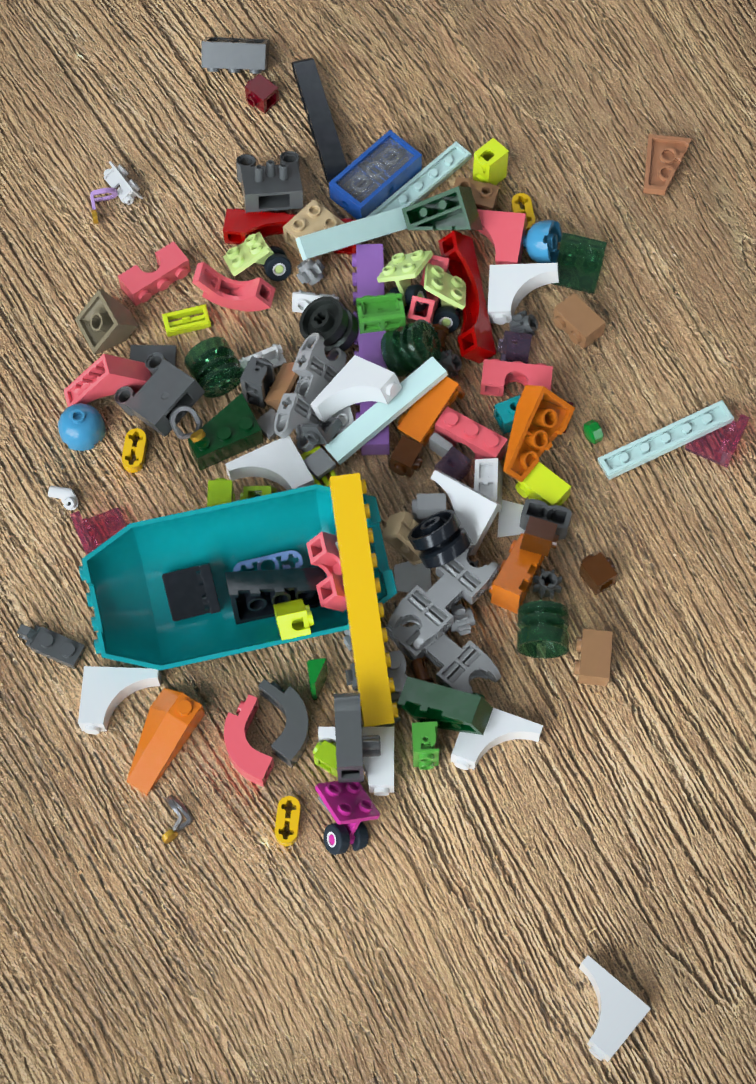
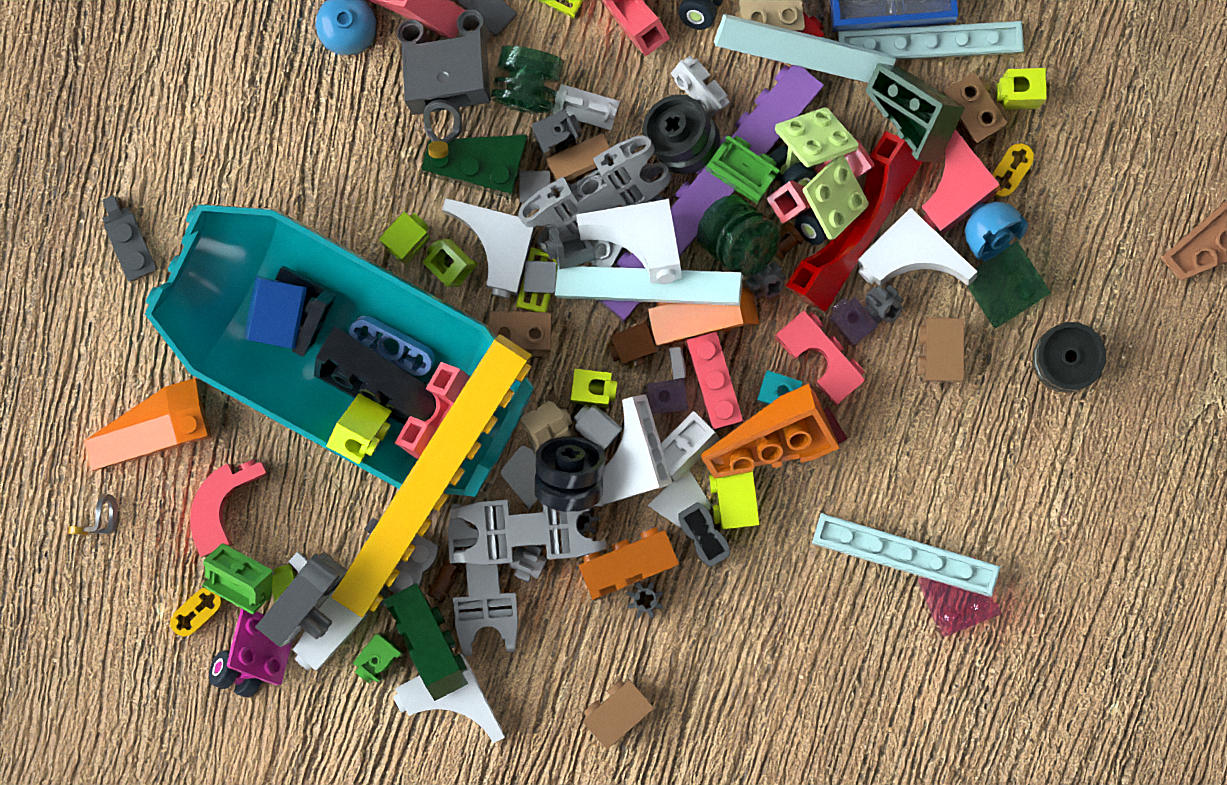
camera: 40 degrees right, 20 degrees up
white arm [48,486,79,510] -> none
clear pink bracket [70,508,126,555] -> none
white arch [78,666,161,734] -> none
yellow beam [122,428,148,473] -> none
dark grey arch [258,679,309,768] -> none
light grey gear [296,258,325,286] -> none
green slope [307,658,328,700] -> none
clear green wheel [517,601,569,659] -> none
reddish brown brick [520,516,560,557] -> none
reddish brown brick [579,552,618,595] -> none
green tile [583,419,604,444] -> none
none -> bright green hinge [202,543,273,614]
none -> blue slope [244,275,307,349]
none -> neon yellow brick [571,369,617,408]
none -> pearl dark grey wheel [1032,322,1106,393]

